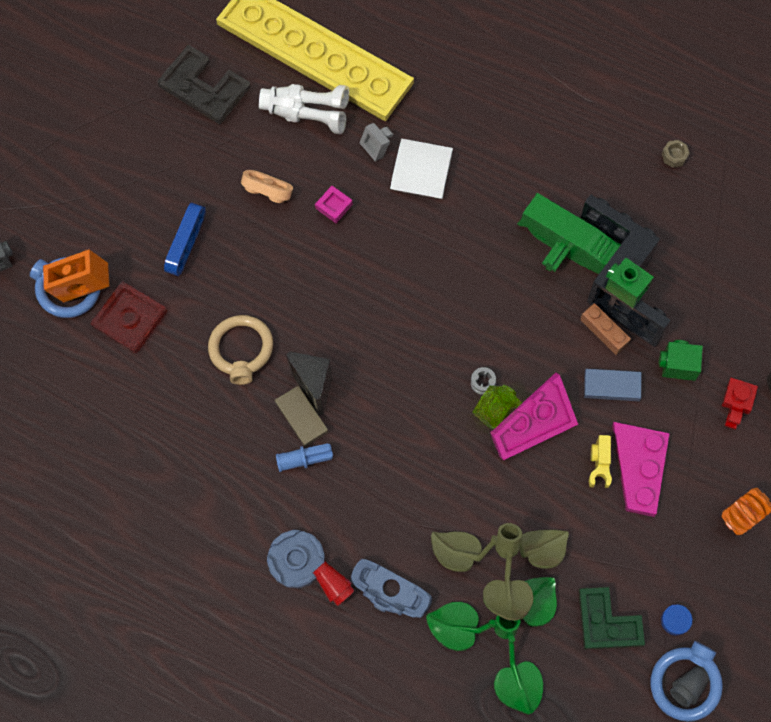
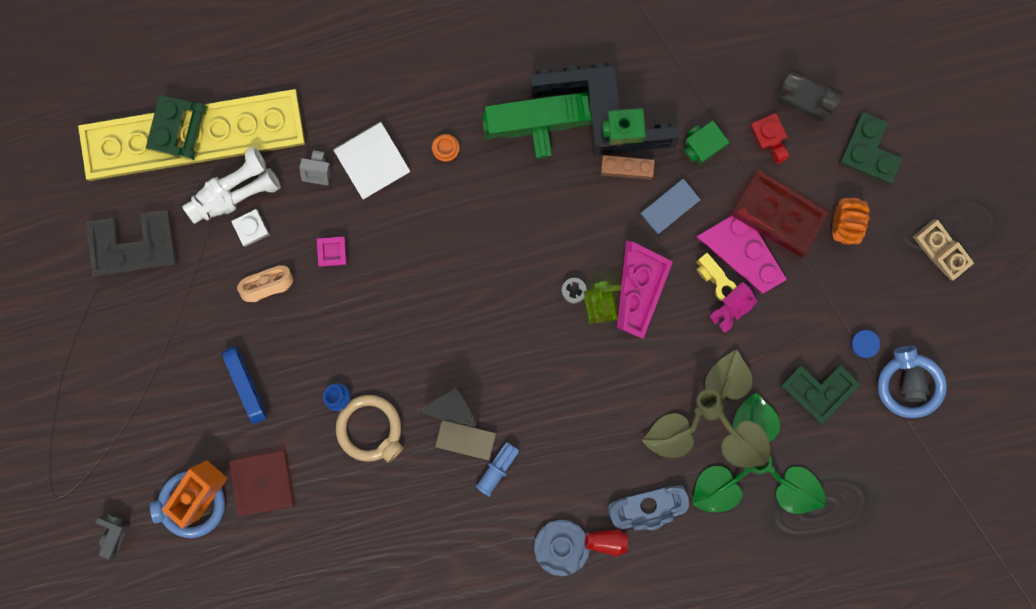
camera: 40 degrees left, 15 degrees up
none -> dark green plate [146,95,208,160]
none -> white plate [231,209,270,247]
none -> blue plate [323,383,350,411]
none -> orange plate [432,134,460,162]
none -> dark pink plate [710,282,757,333]
none -> clear red tile [731,170,829,258]

